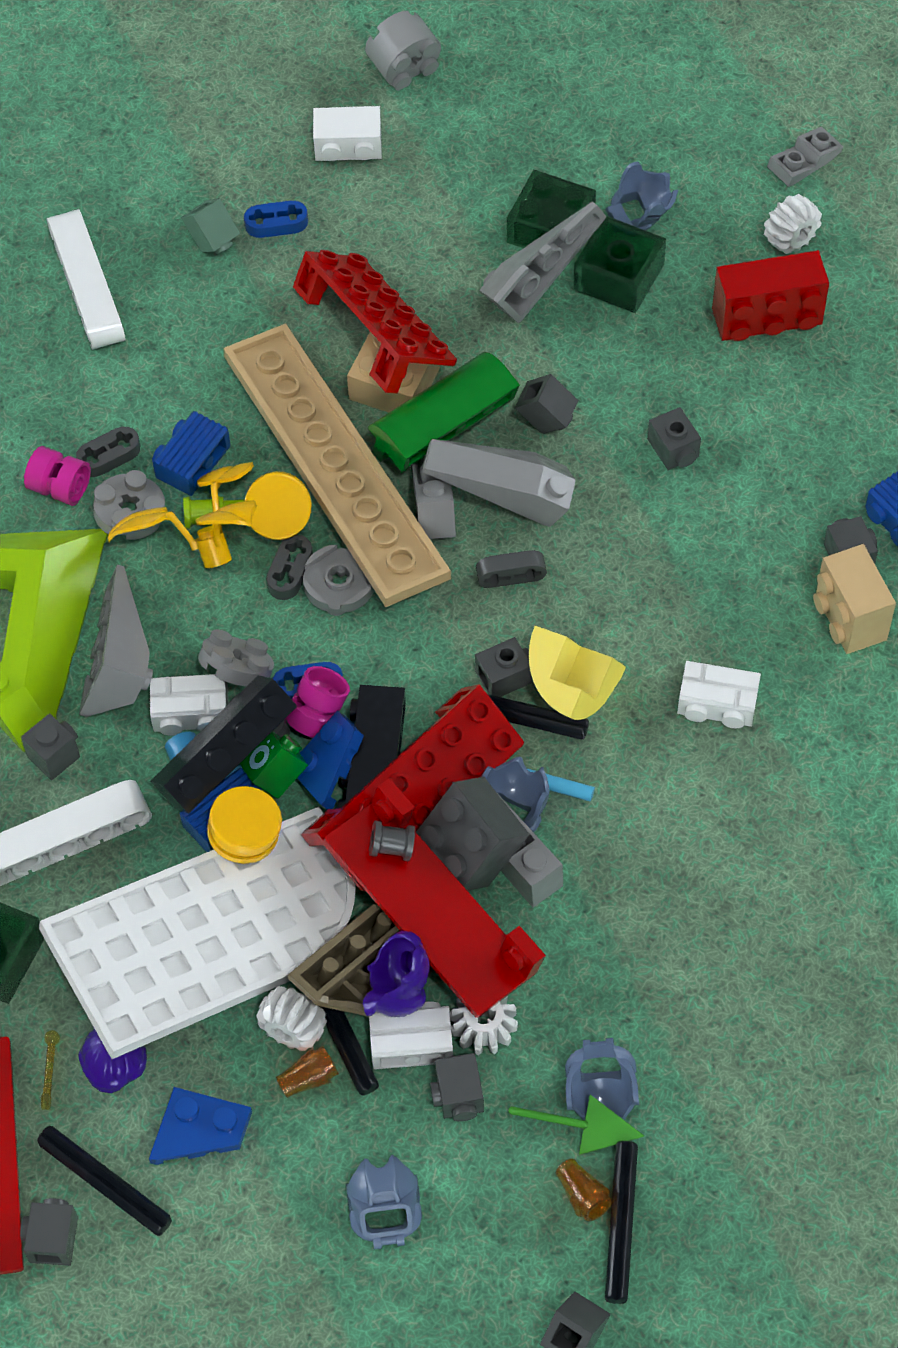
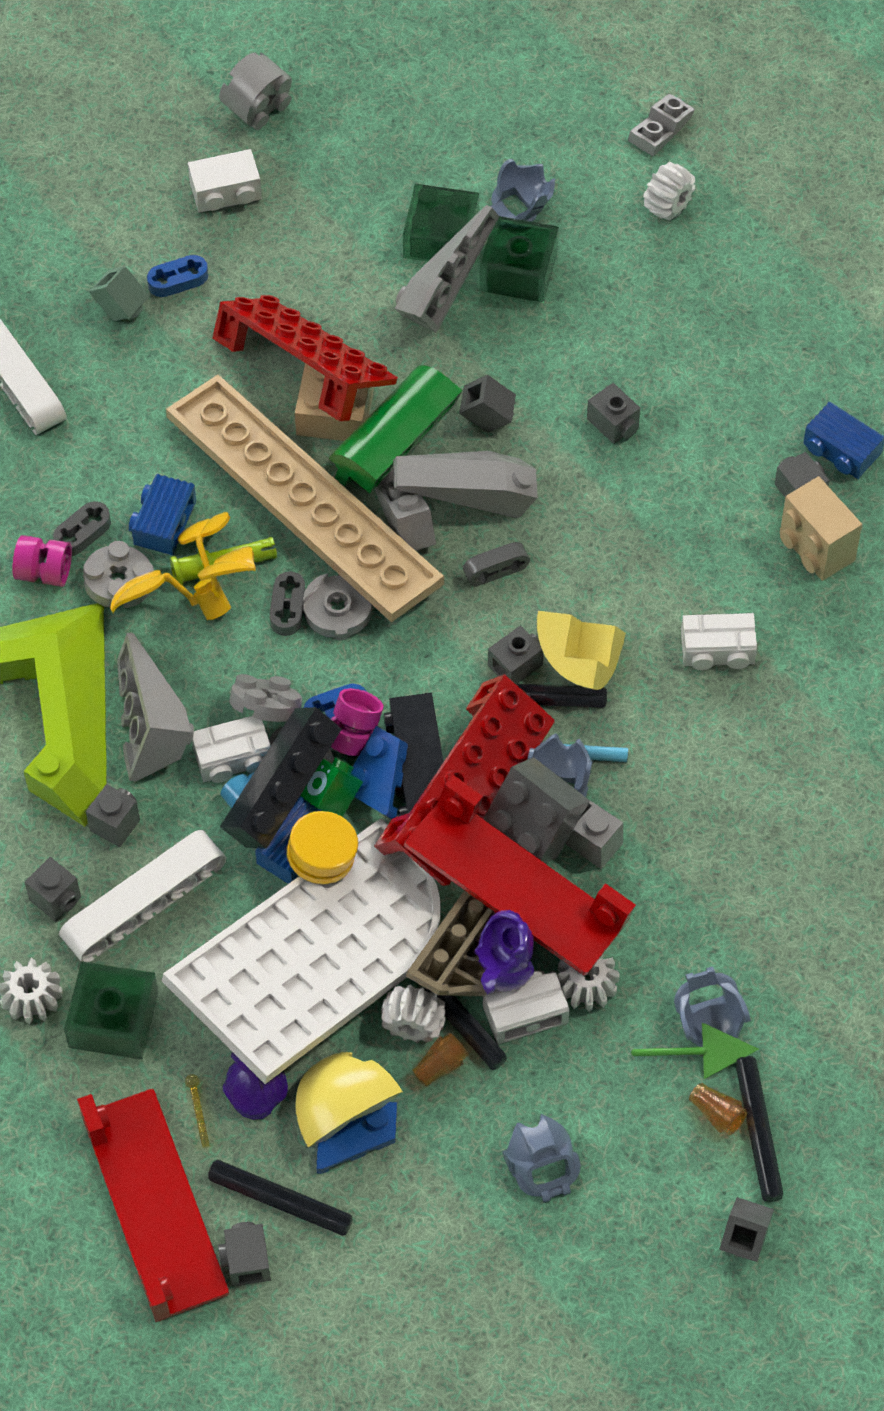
camera: 15 degrees left, 0 degrees up
yellow head [244,471,312,540] -> none
dark grey bush [369,820,415,861] -> none
dark grey brick [430,1053,484,1121] -> none
red brick [712,250,829,341] -> none
none -> light yellow brick [296,1052,403,1148]

